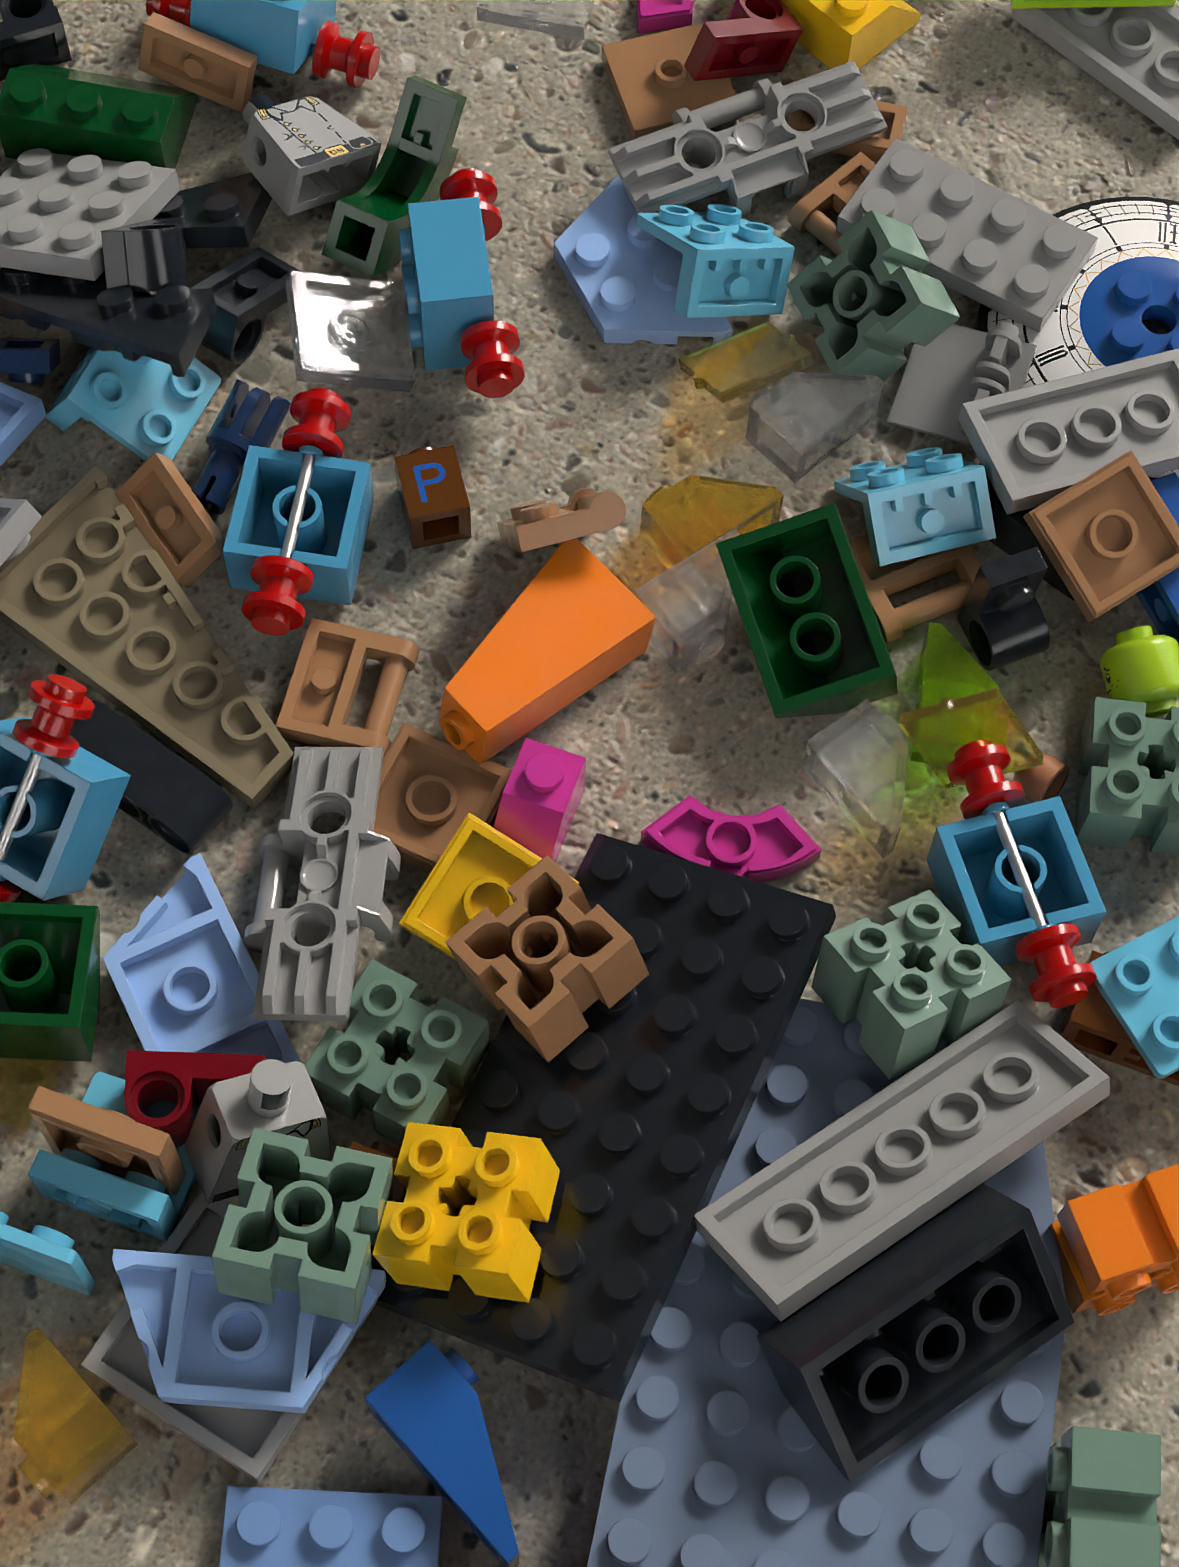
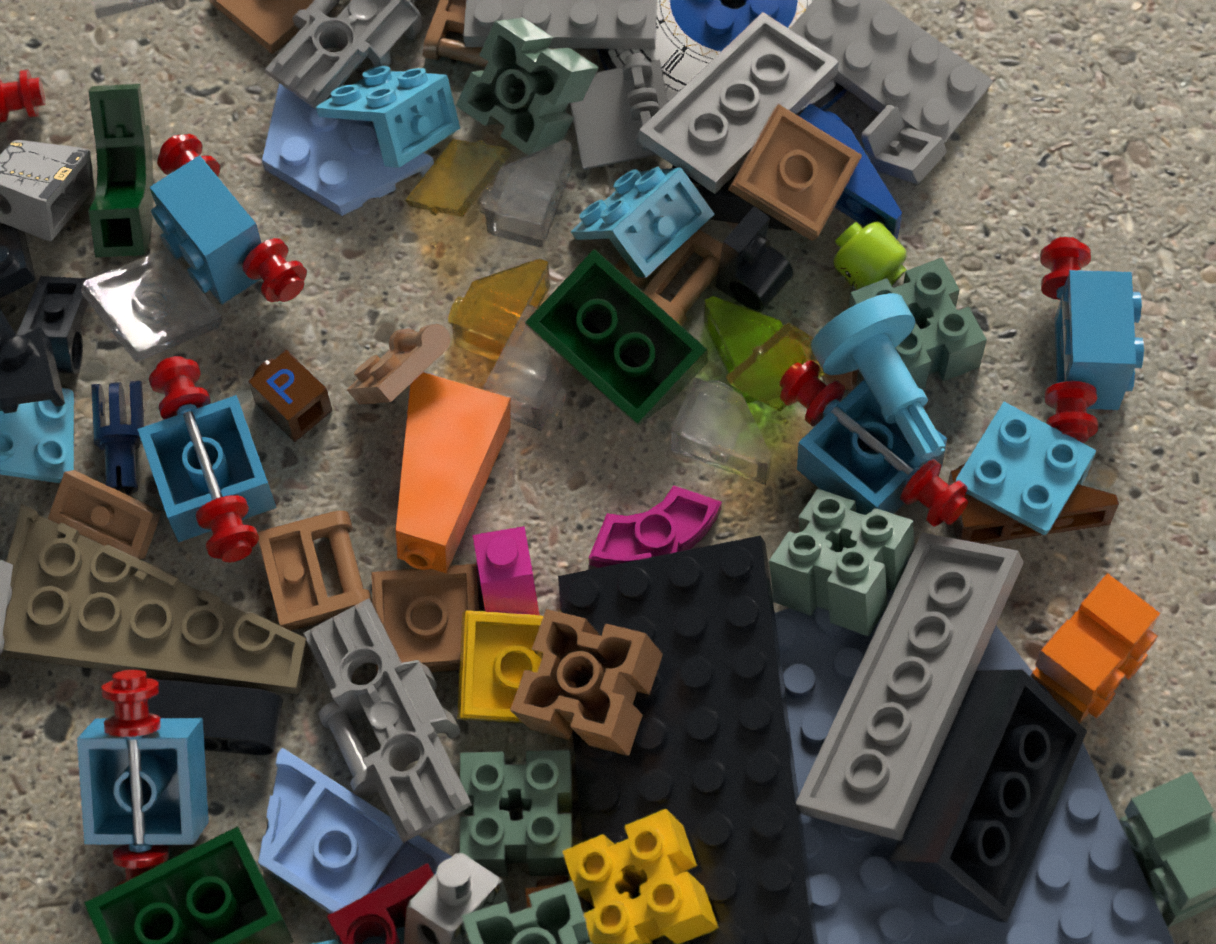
camera: 25 degrees left, 0 degrees up
none -> medium azure piece [811,293,945,463]

